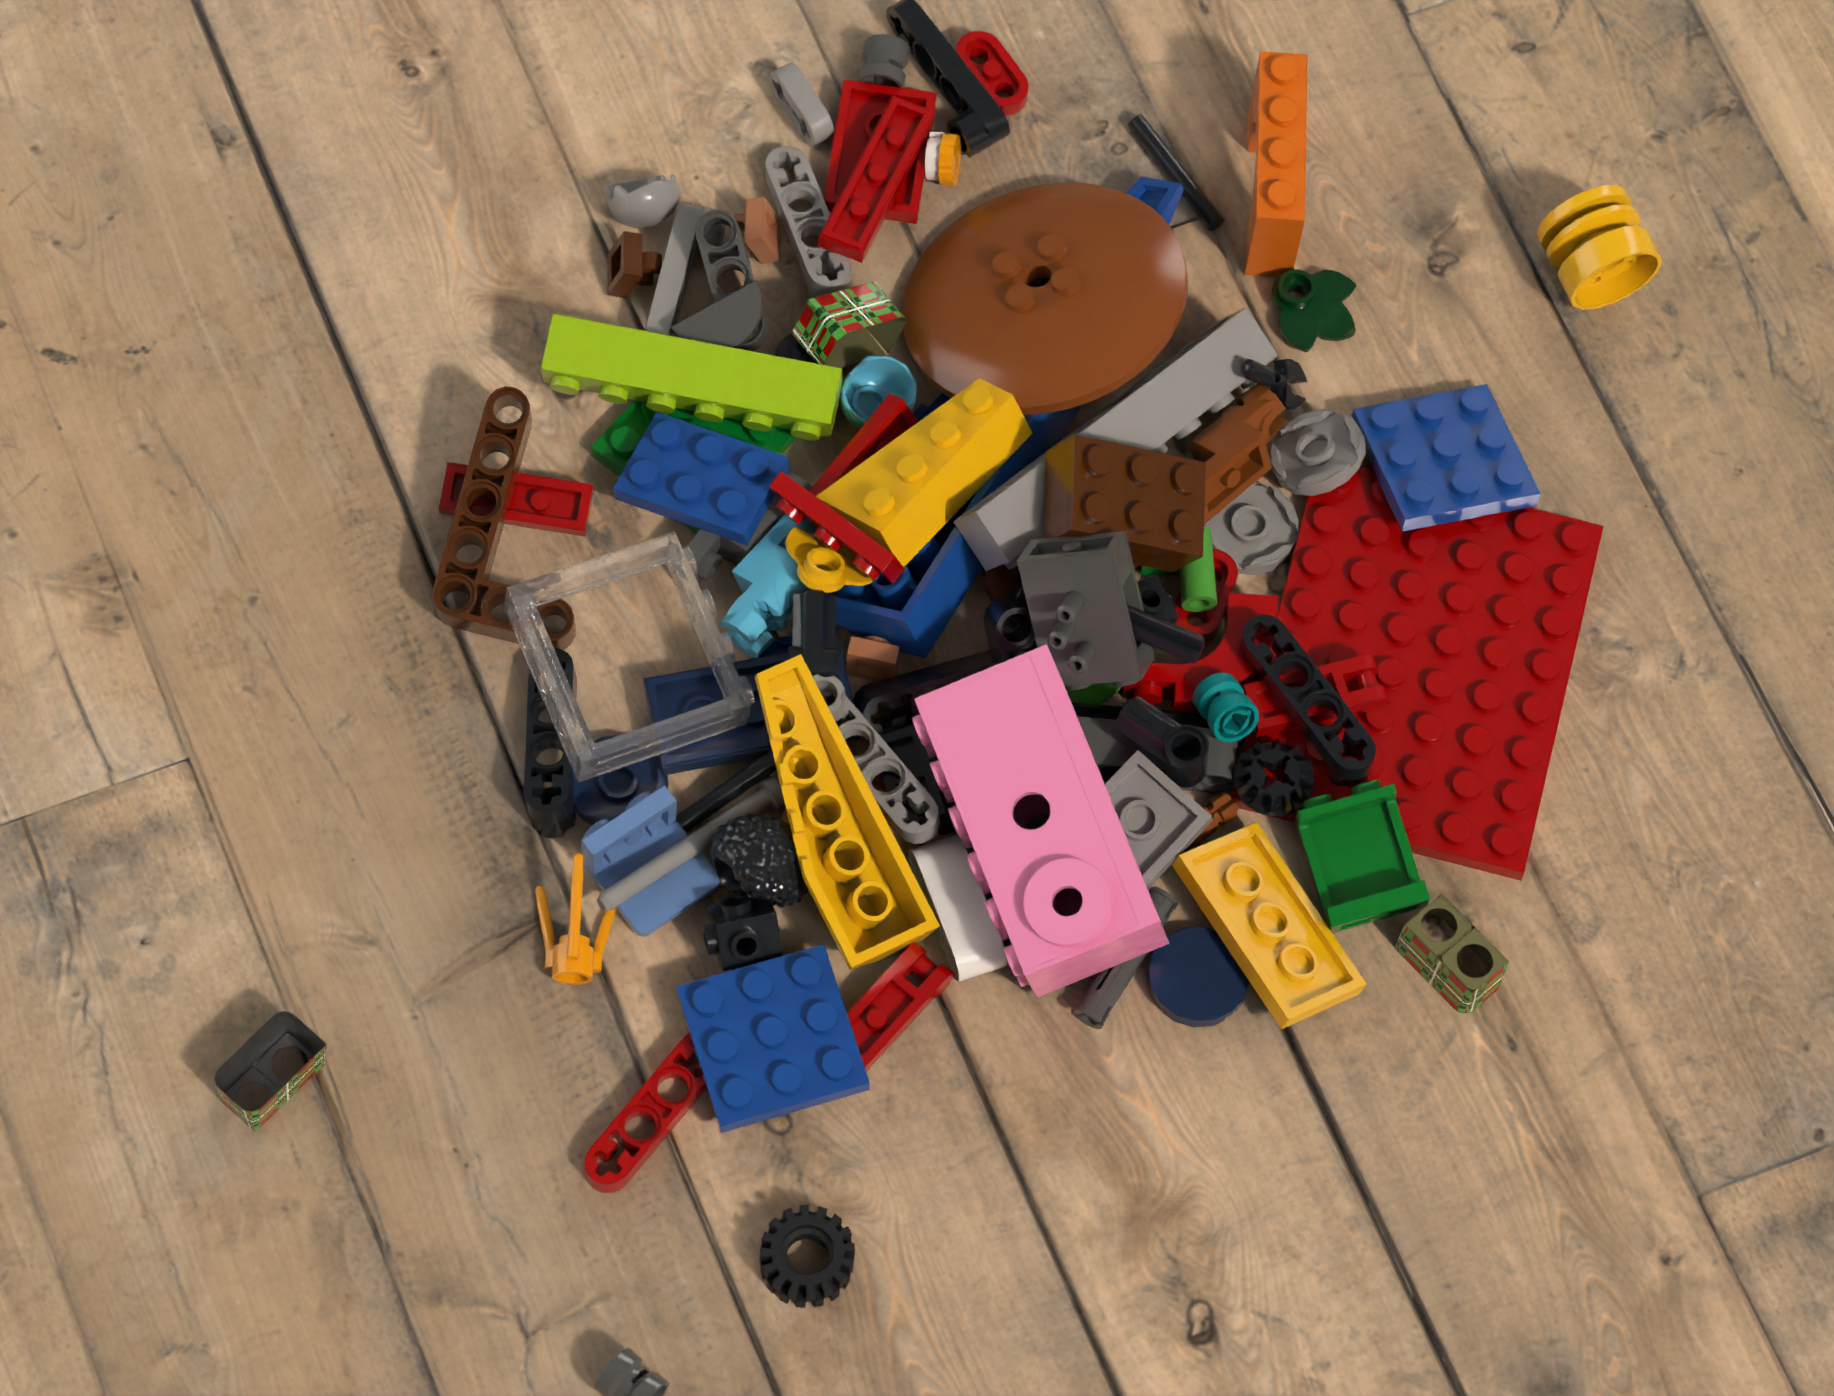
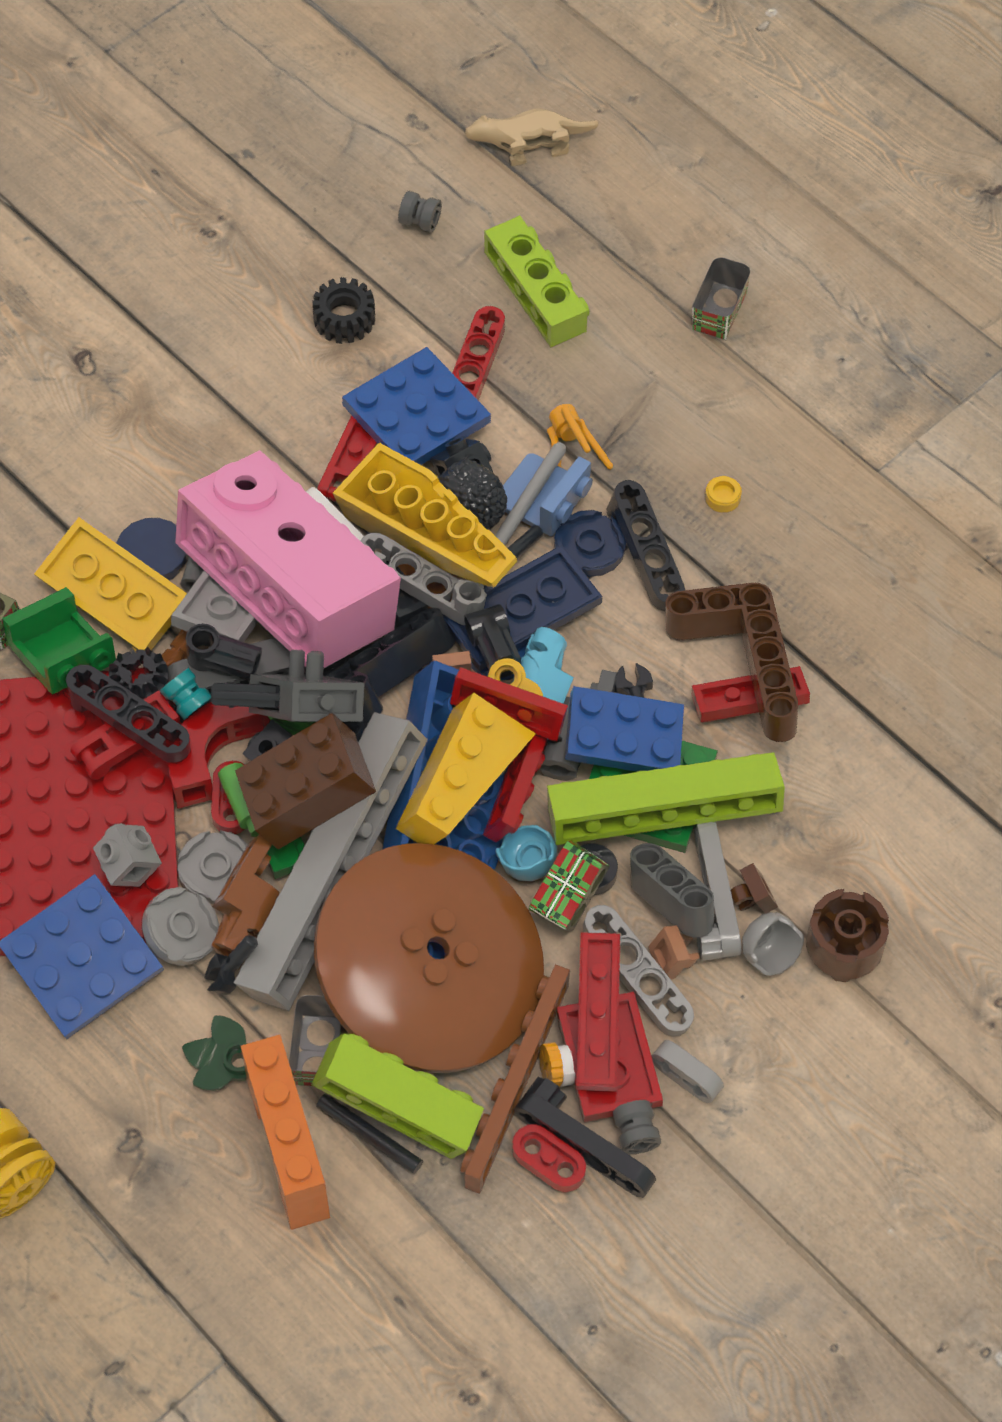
camera: 165 degrees right, 5 degrees down
clear window [504,531,755,783] -> none
dark grey tile [671,280,763,348] -> none
none -> light grey brick [93,824,162,887]
none -> flat silver piece [289,995,342,1086]
none -> lime brick [311,1033,484,1159]
none -> dark orange plate [460,964,570,1194]
none -> lime brick [484,216,590,348]
none -> black bar [615,663,653,698]
none -> yellow tile [705,476,742,513]
none -> reddish brown brick [806,889,889,982]

